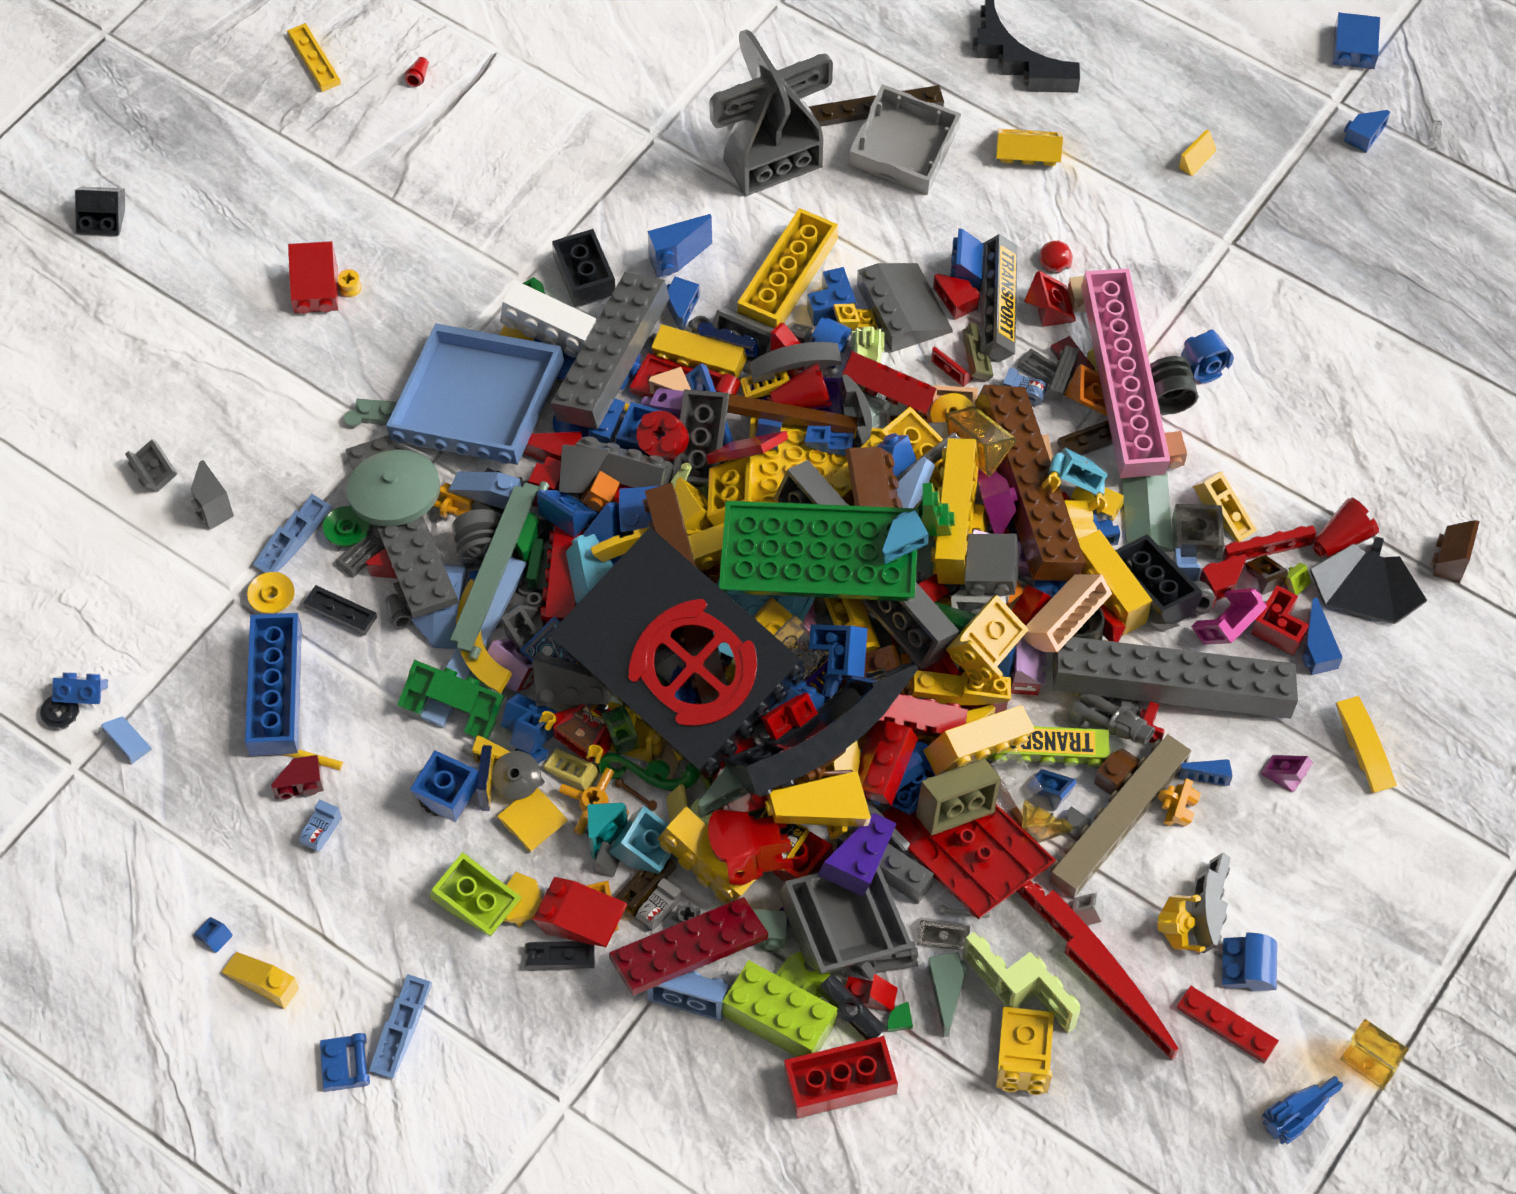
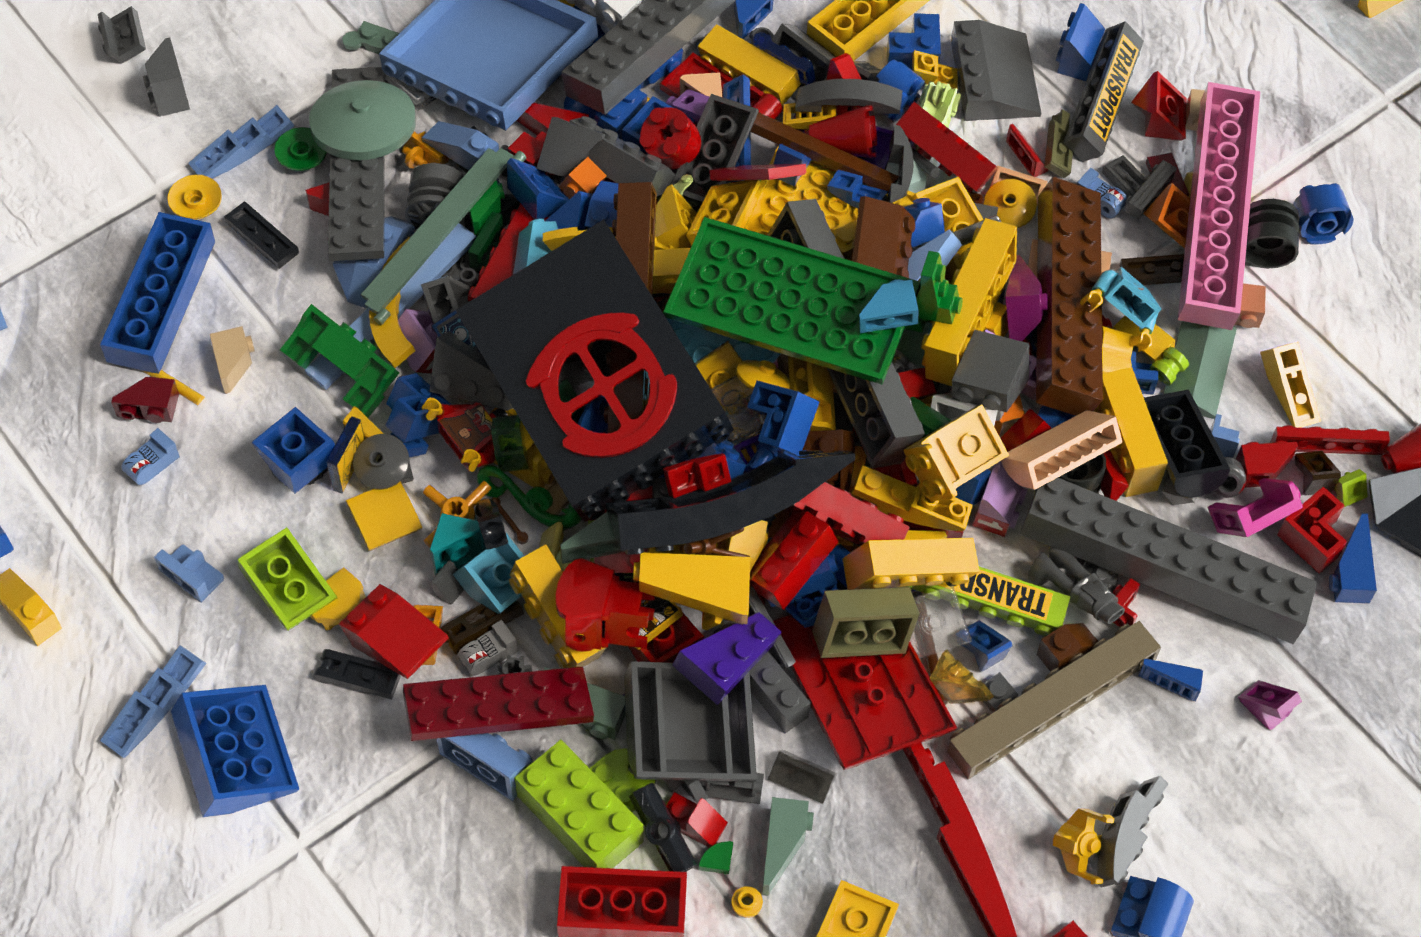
camera: 15 degrees right, 0 degrees up
blue plate [320,1033,370,1092] -> none
dark grey tile [336,531,385,578] -> none
dark grey cone [385,594,412,629] -> none
light yellow slope [543,748,599,791] -> none
red slope [933,273,980,320] -> none
light grey hinge [937,905,990,918] -> none
clear yellow slope [945,406,1018,477] -> none
yellowish green bracket [963,932,1081,1033] -> none
red hair [1038,240,1073,273] -> none
light grey slope [1072,893,1104,925] -> none
light orange hips [1158,778,1201,826] -> none
clear smoke brick [1172,504,1225,560] -> none
yellow slope [1335,696,1397,793] -> none
none -> medium blue panel [154,545,224,603]
none -> blue slope [171,685,299,817]
none -> tan slope [210,326,255,394]
none -> black plate [475,498,508,550]
none -> yellow plate [731,886,763,918]
none -> yellow dish [736,360,791,390]
none -> lime wheel [1150,347,1189,386]

